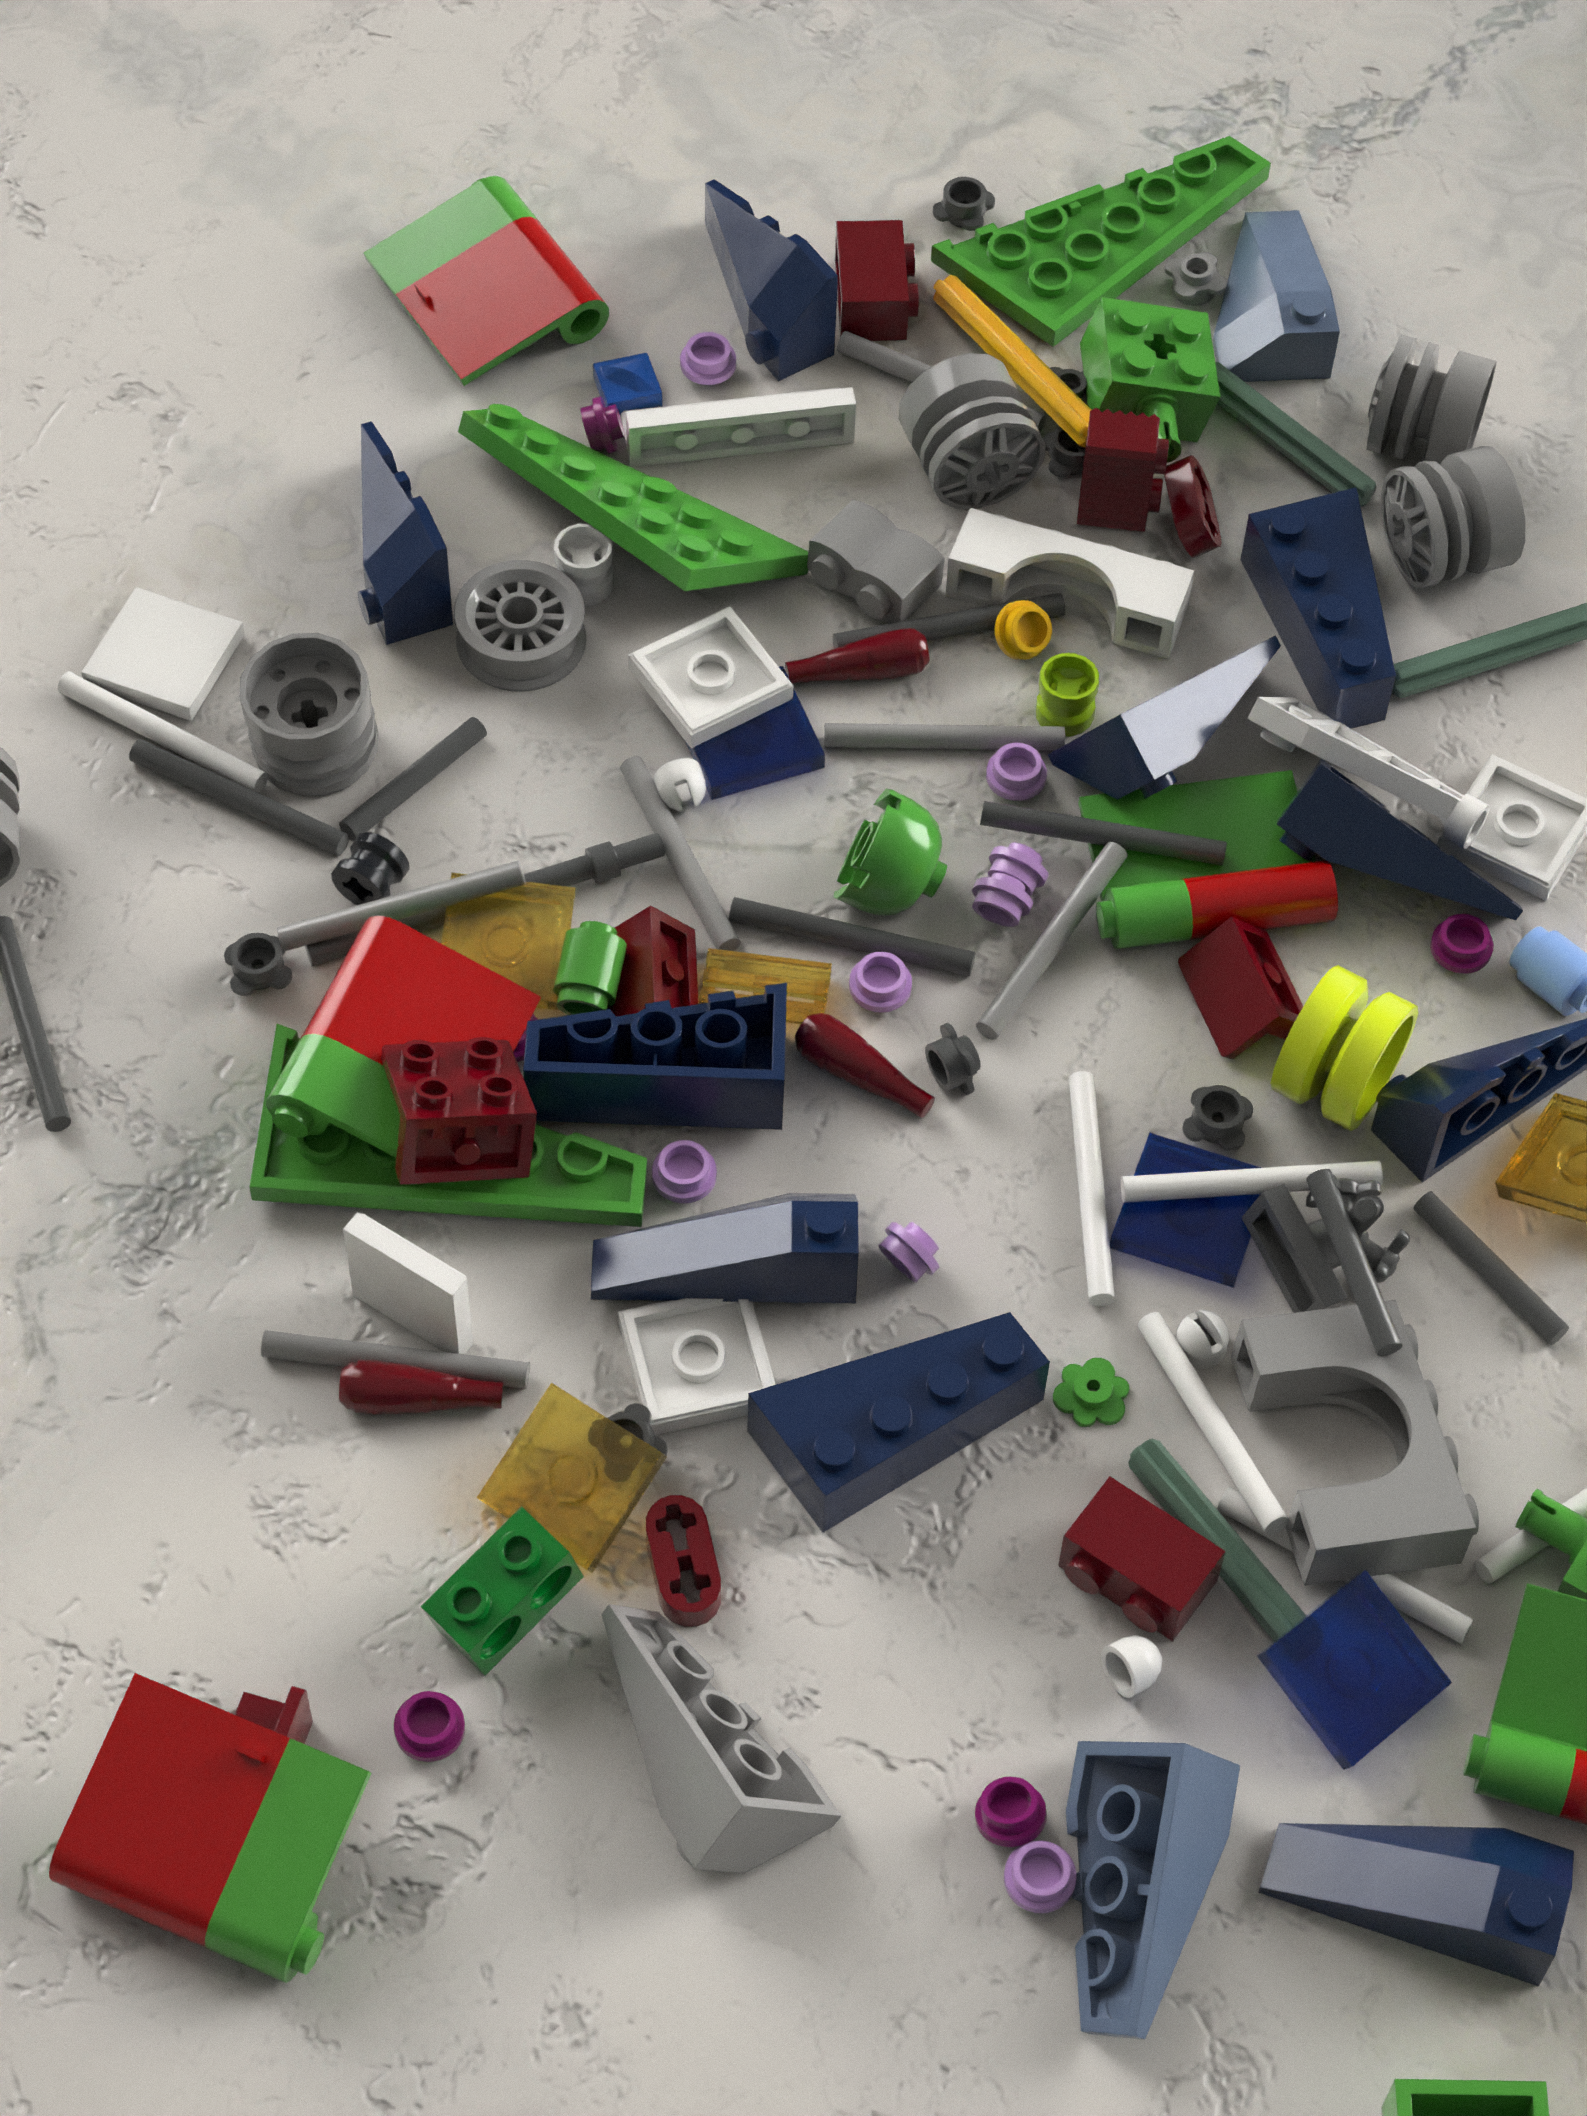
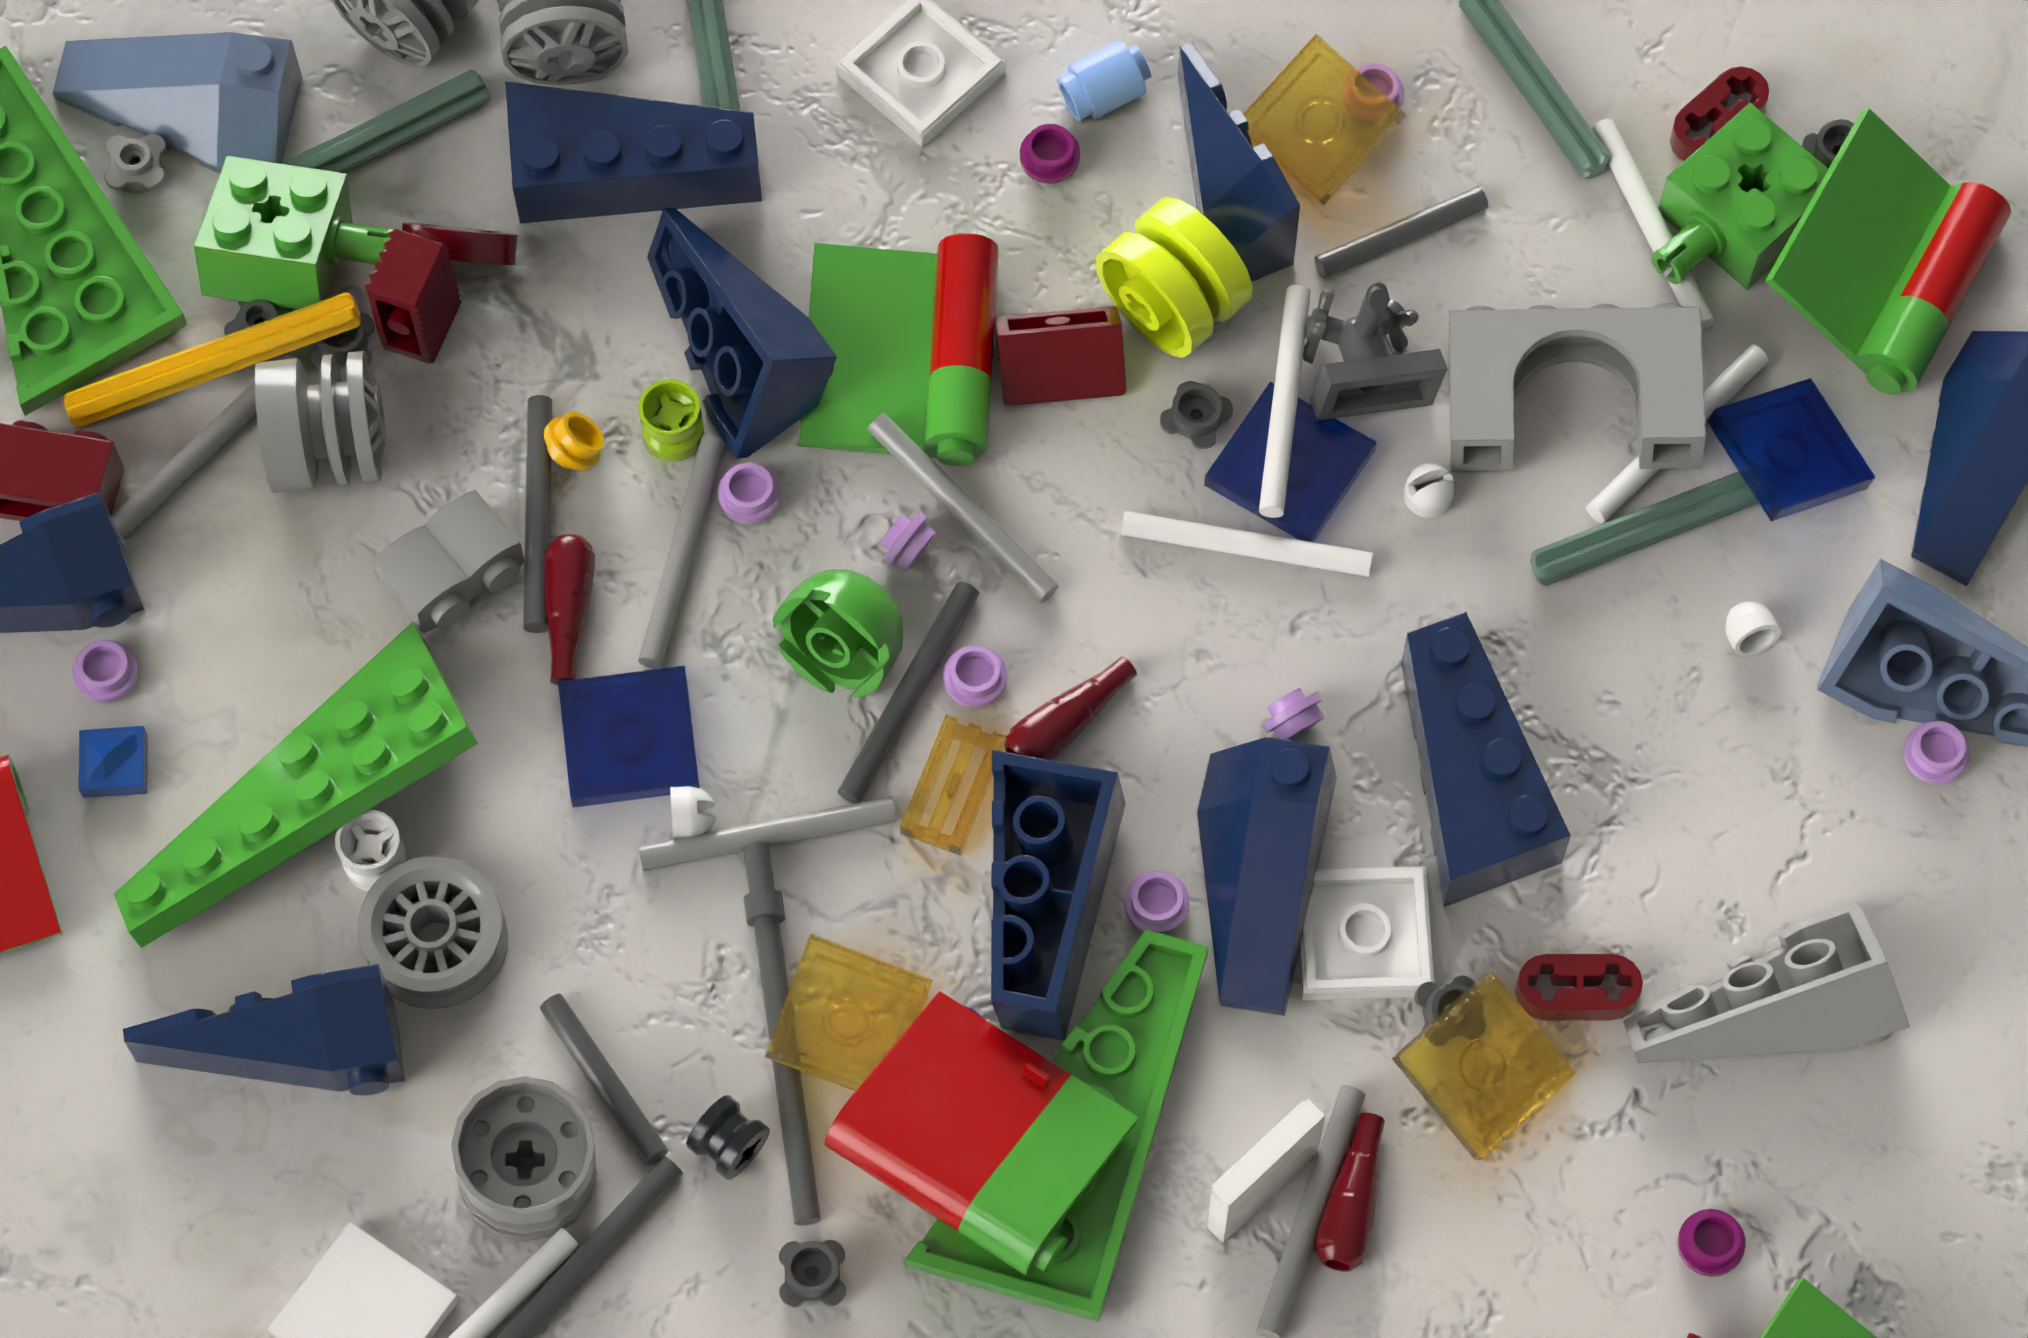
camera: 75 degrees left, 10 degrees up
light grey bar [277,860,526,952] -> none
dark red bracket [381,1037,537,1185] -> none
green brick [420,1506,584,1676] -> none
bright green brick [553,921,627,1015] -> none
magenta plate [580,396,625,454] -> none
dark red panel [608,905,698,1016] -> none
white panel [621,387,856,467] -> none
white tile [628,606,794,748] -> none
dark grey plate [925,1023,981,1095] -> none
white arch [945,508,1195,660] -> none
magenta plate [975,1777,1047,1847] -> none
dark grey bar [980,801,1227,866] -> none
lavender plate [988,842,1048,896] -> none
bright green plant [1053,1358,1129,1427] -> none
dark red piece [1058,1476,1226,1642] -> none
white bar [1138,1312,1289,1535] -> none
white plate [1247,697,1490,849] -> none
dark blue wedge [1276,759,1523,920] -> none
dark grey bar [1306,1169,1403,1356] -> none

